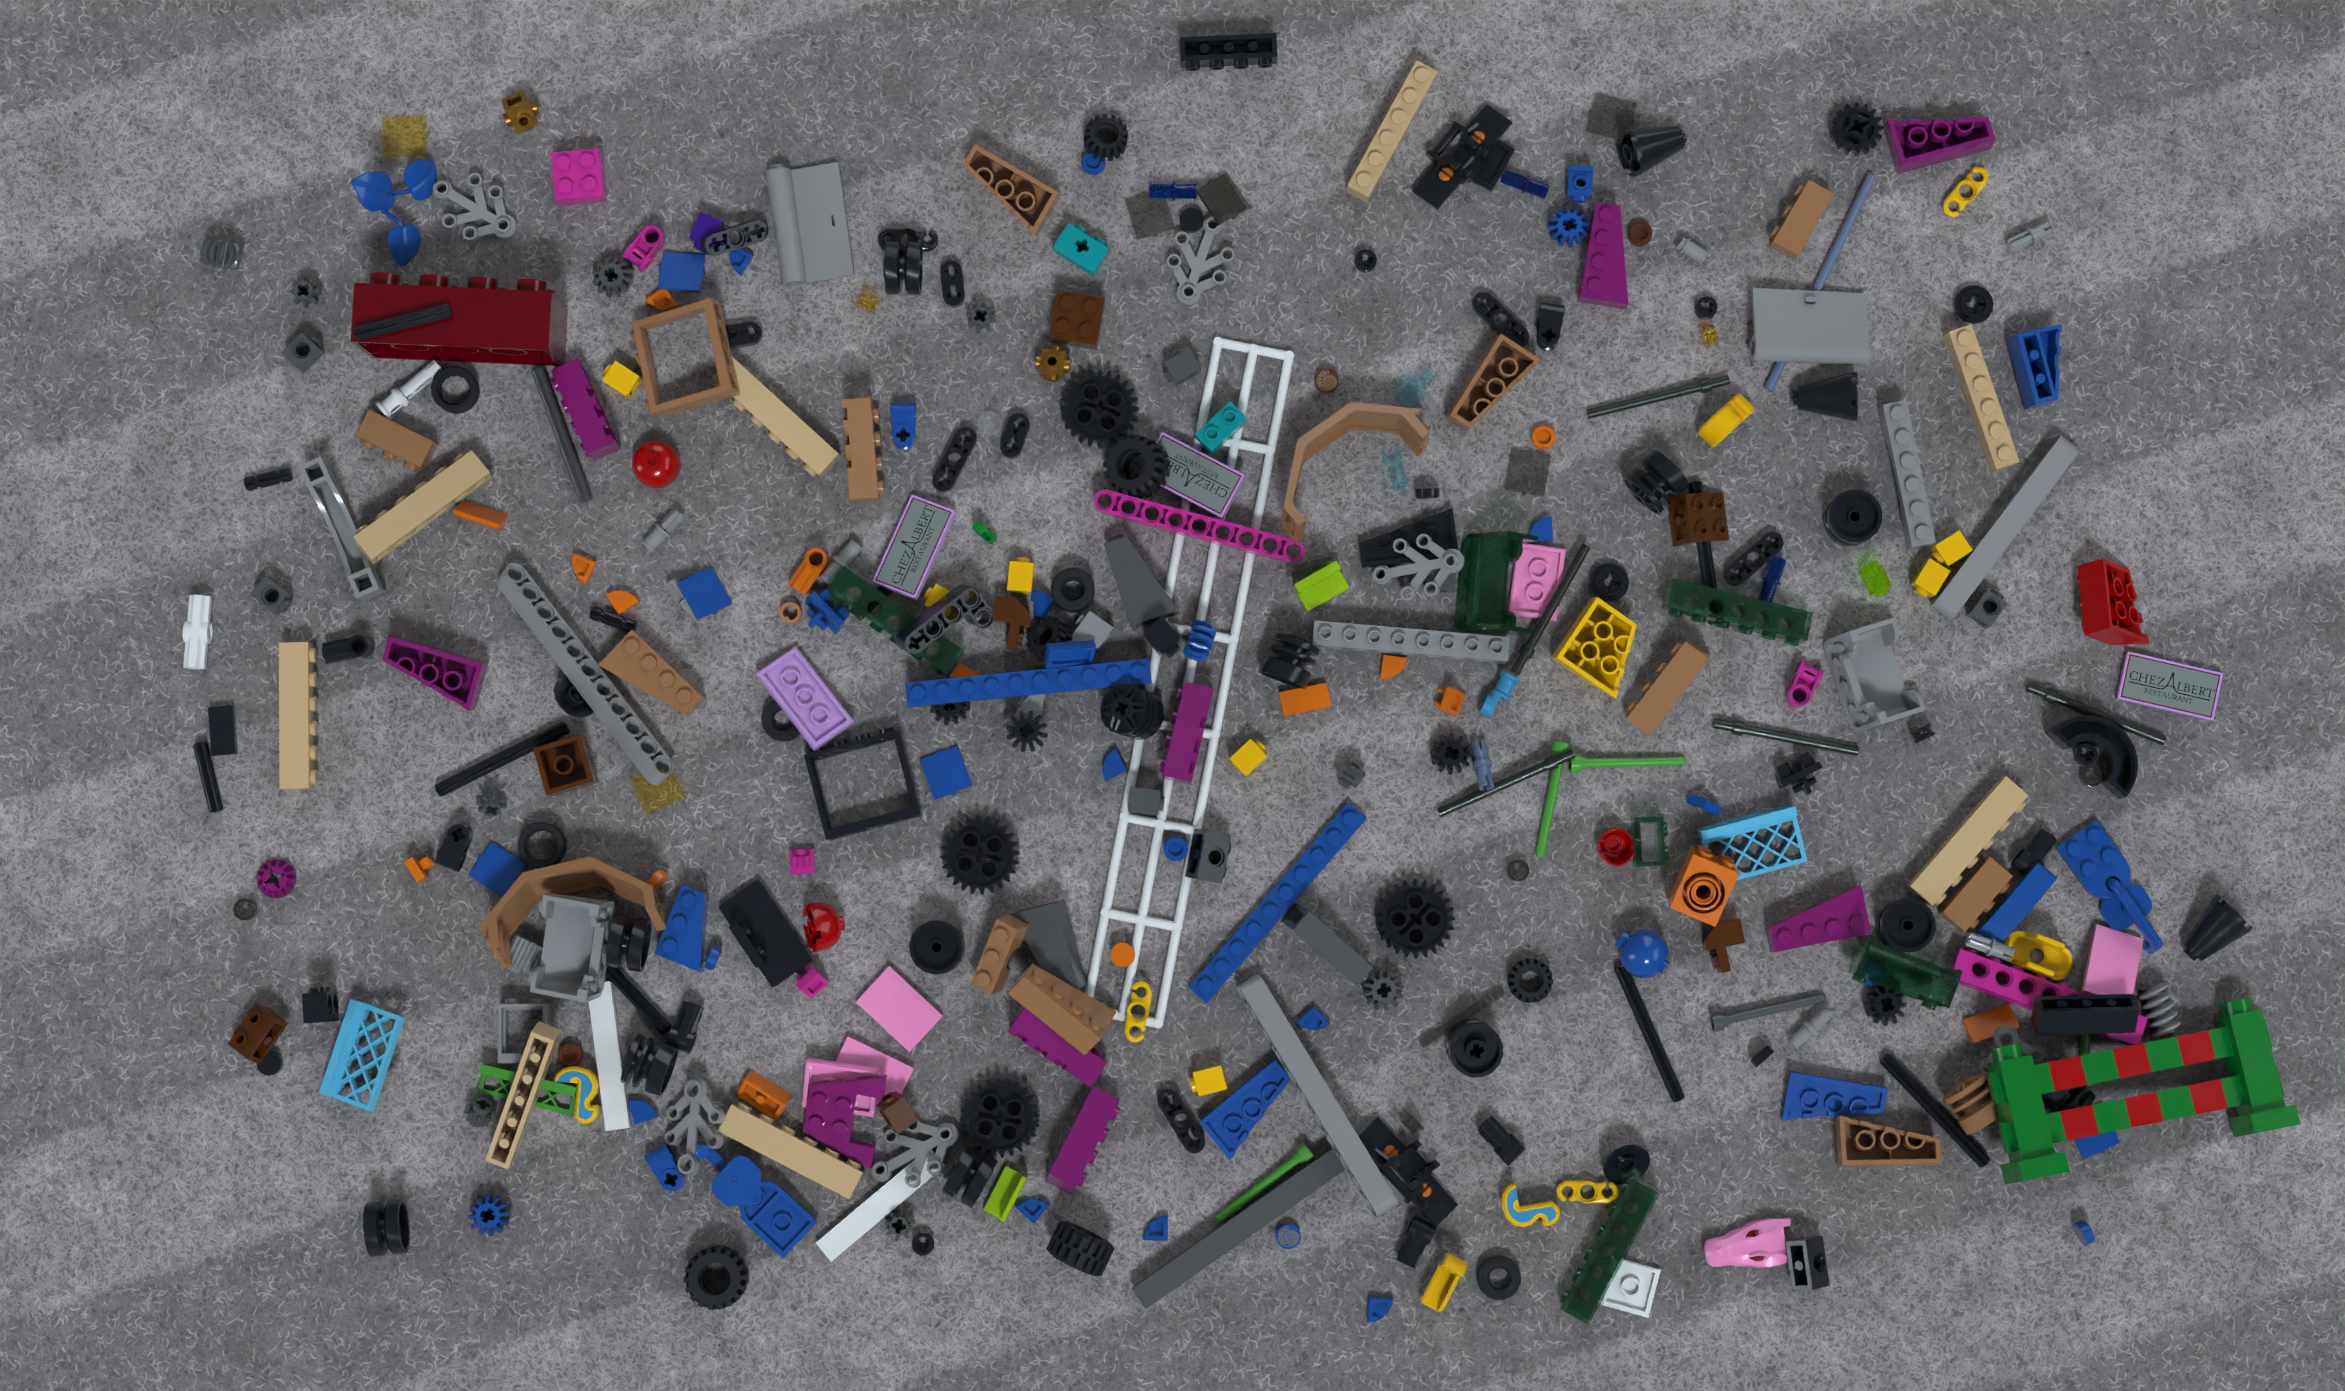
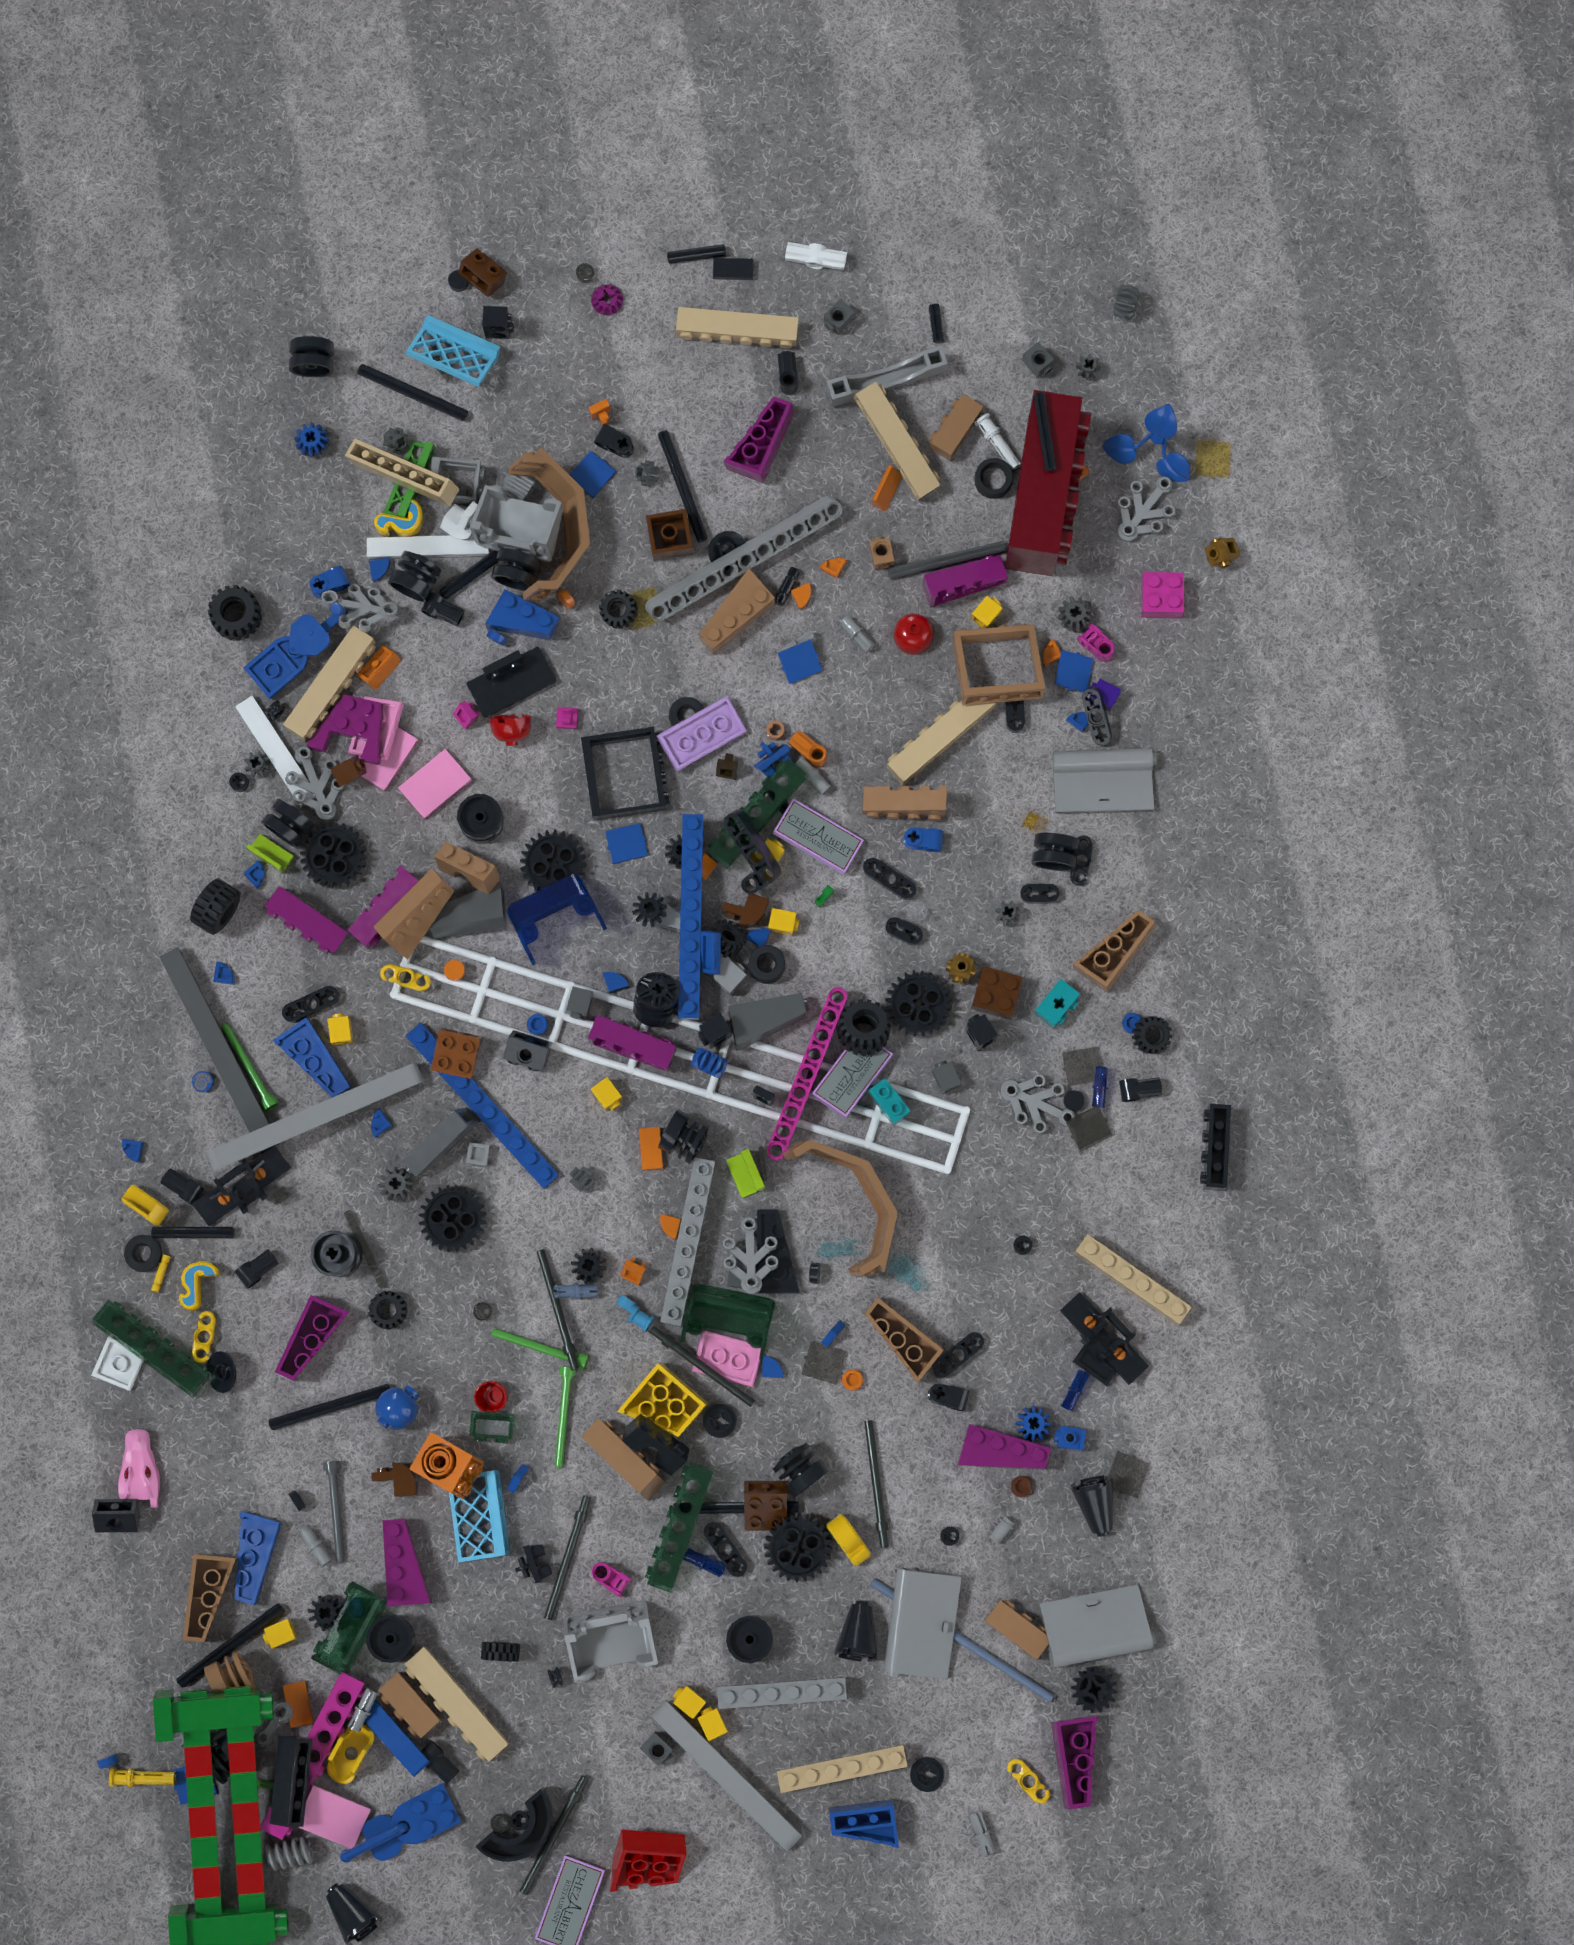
camera: 95 degrees right, 5 degrees down
black tyre [518,822,567,868] -> none
copper tile [558,1042,583,1067] -> none
copper tile [1314,368,1339,394] -> none
clear yellow bush [1700,324,1718,348] -> none
clear neon green brick [1859,560,1892,598] -> none
none -> yellow pin [109,1768,176,1788]
none -> black axle [151,1227,235,1238]
none -> yellow wheel [151,1254,171,1293]
none -> yellow brick [263,1619,298,1649]
none -> black bush [265,700,286,721]
none -> magenta wedge [275,1295,349,1381]
none -> black axle [357,364,468,421]
none -> dark orange bracket [431,1028,483,1079]
none -> white brick [440,502,478,539]
none -> light grey plate [466,1142,490,1167]
none -> black tyre [481,1642,520,1662]
none -> clear blue windscreen [507,874,607,965]
none -> black tyre [599,590,638,629]
none -> black arch [622,1413,690,1476]
none -> dark brown tile [716,753,738,780]
none -> black tile [753,1085,775,1106]
none -> black gear [764,1512,833,1583]
none -> blue tile [821,1320,845,1347]
none -> medium nougat brick [869,537,894,570]
none -> black brick [965,1014,998,1051]
none -> light grey door [1039,1585,1156,1668]
none -> black piece [1119,1077,1162,1102]

